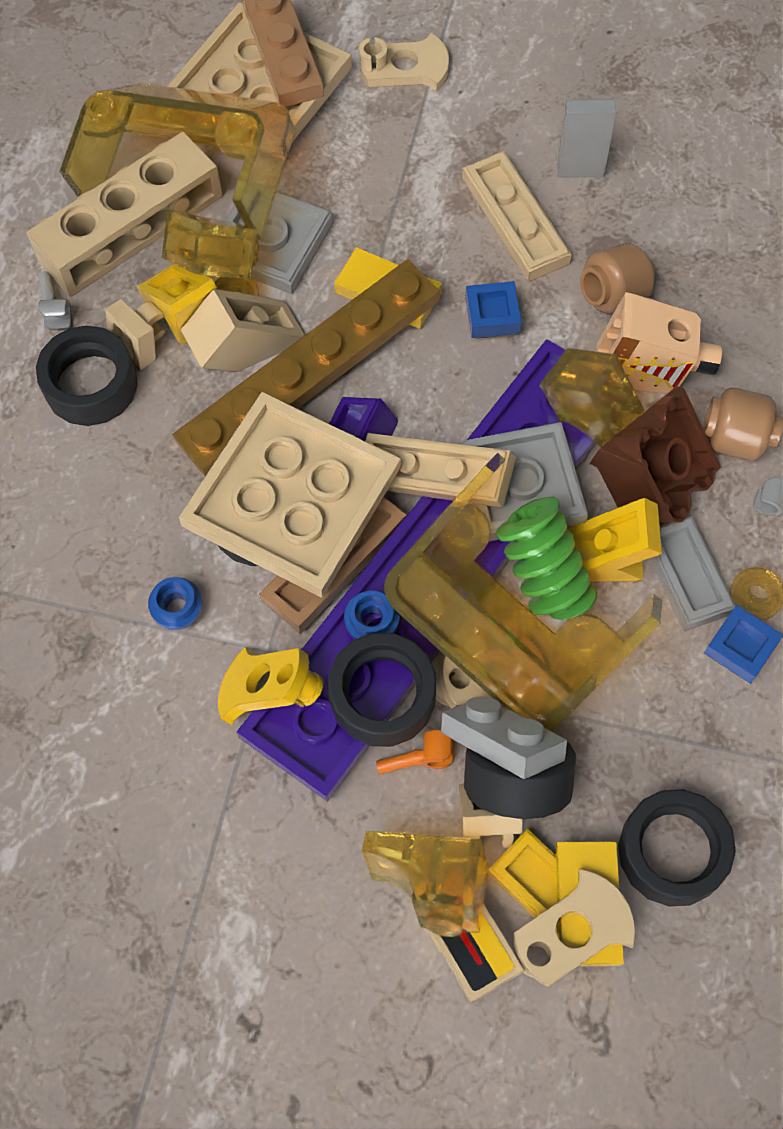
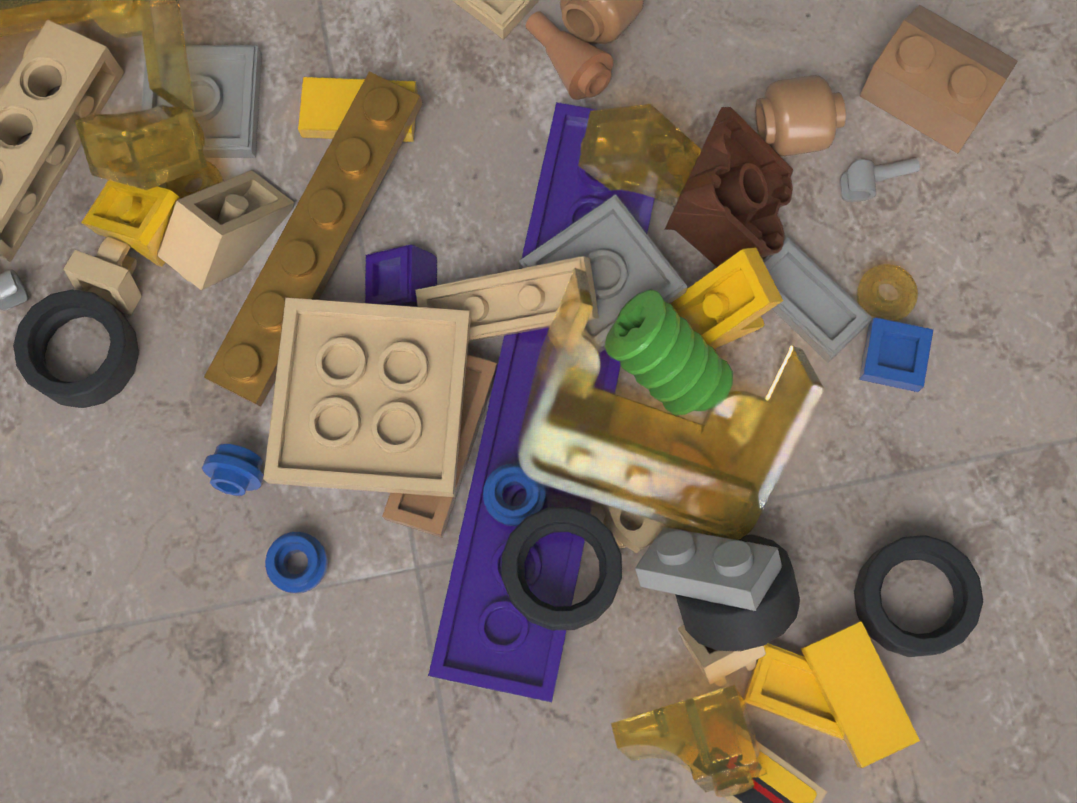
camera: 20 degrees left, 10 degrees up
yellow piece [218,646,323,725] -> none
orange hand [376,730,454,774] -> none
blue plate [465,281,522,338] -> none
tan piece [513,869,635,987] -> none
light nougat torso [595,292,722,393] -> none
none -> blue plate [202,444,264,496]
none -> nougat cone [525,11,613,100]

